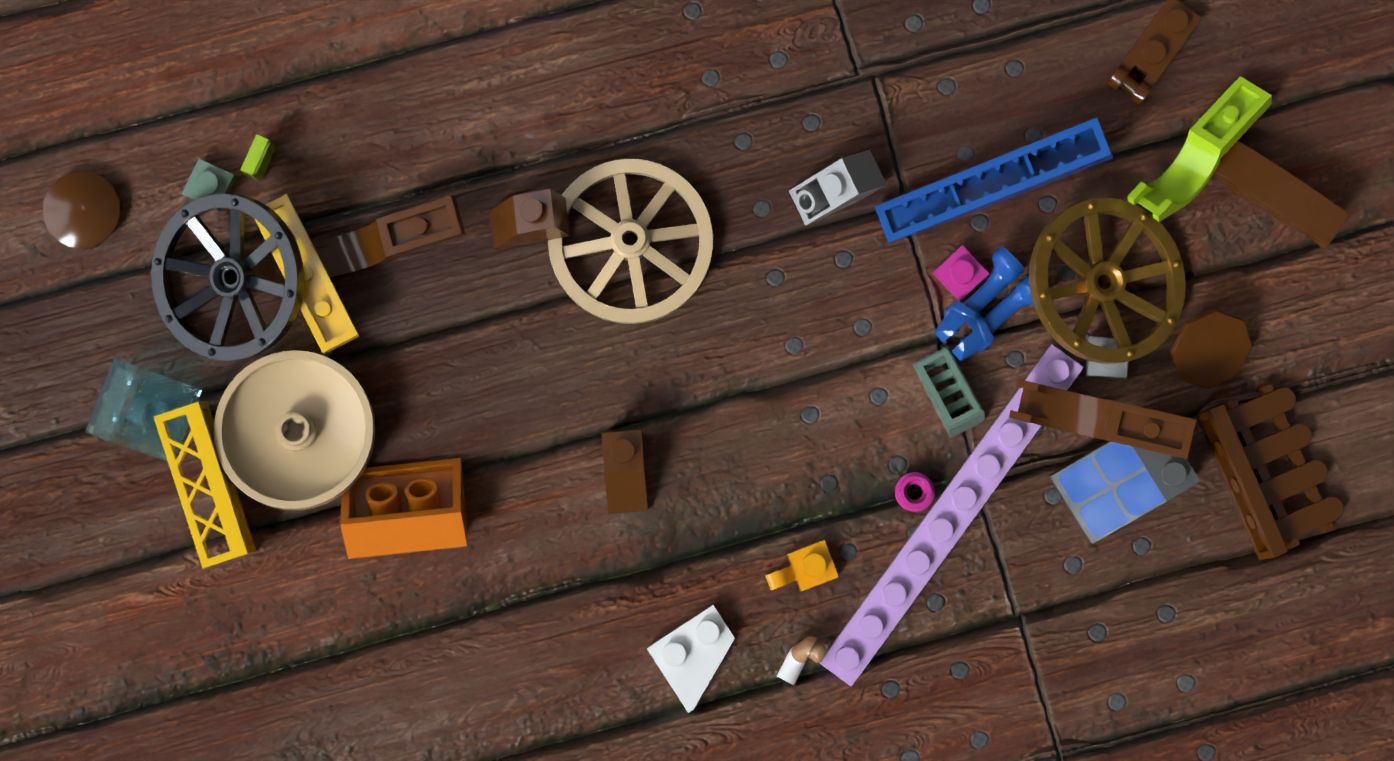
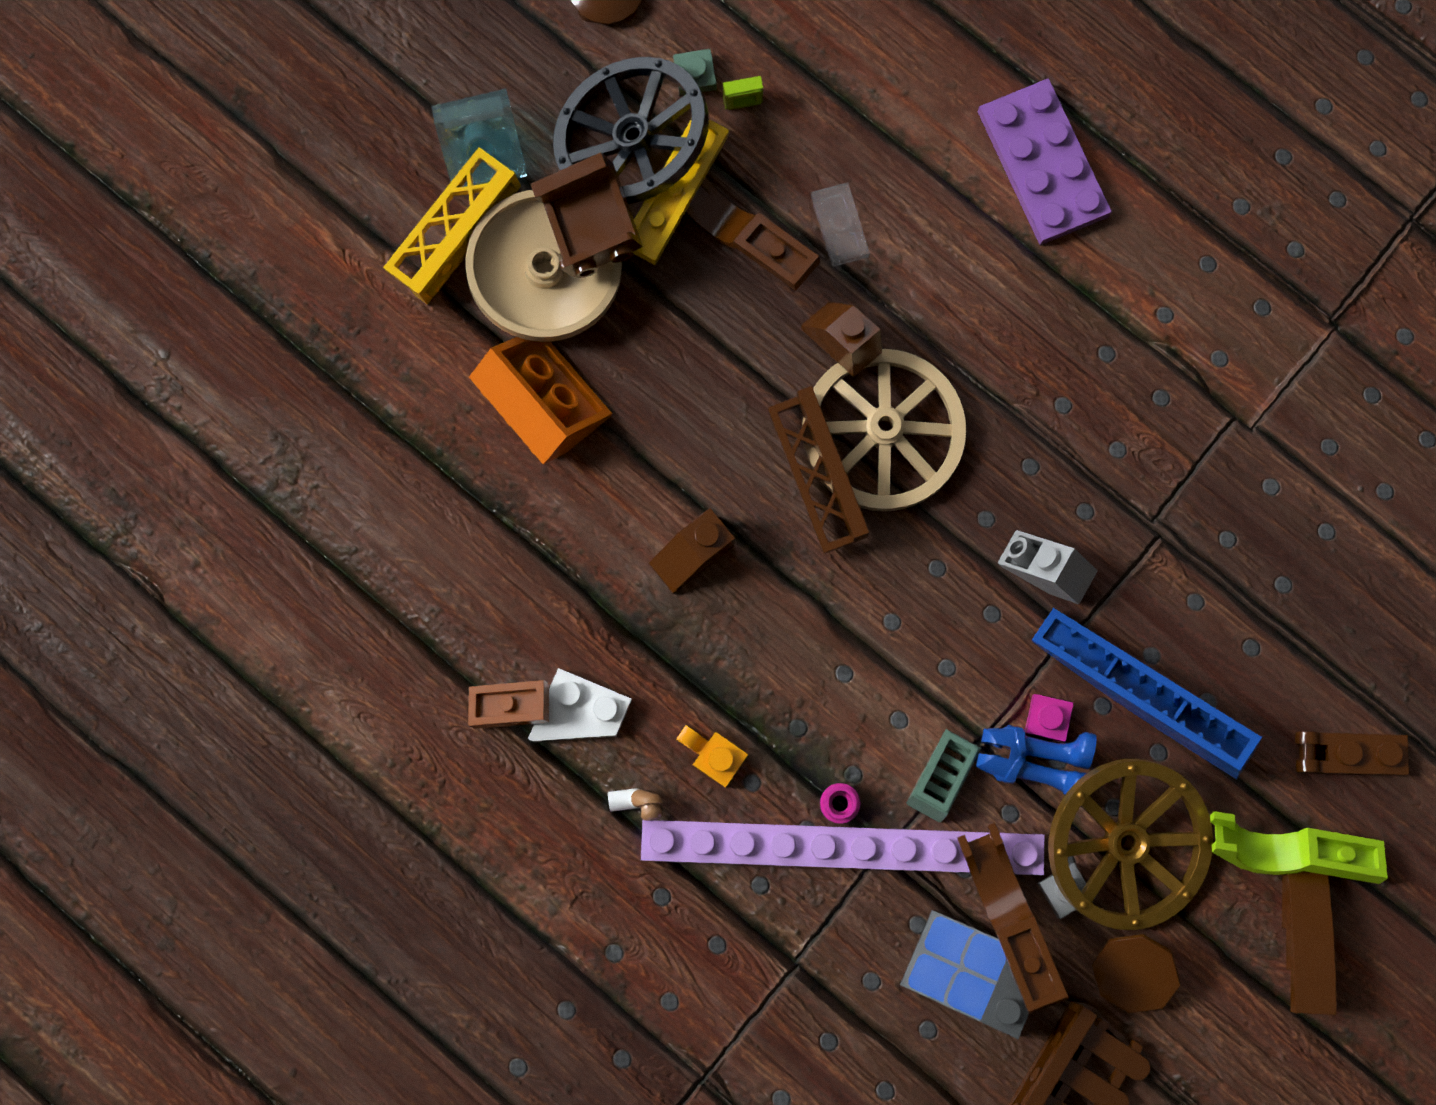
camera: 55 degrees right, 5 degrees down
none -> dark orange plate [468,680,549,729]
none -> reddish brown panel [531,152,643,278]
none -> reddish brown fence [768,386,869,554]
none -> clear plate [811,182,870,267]

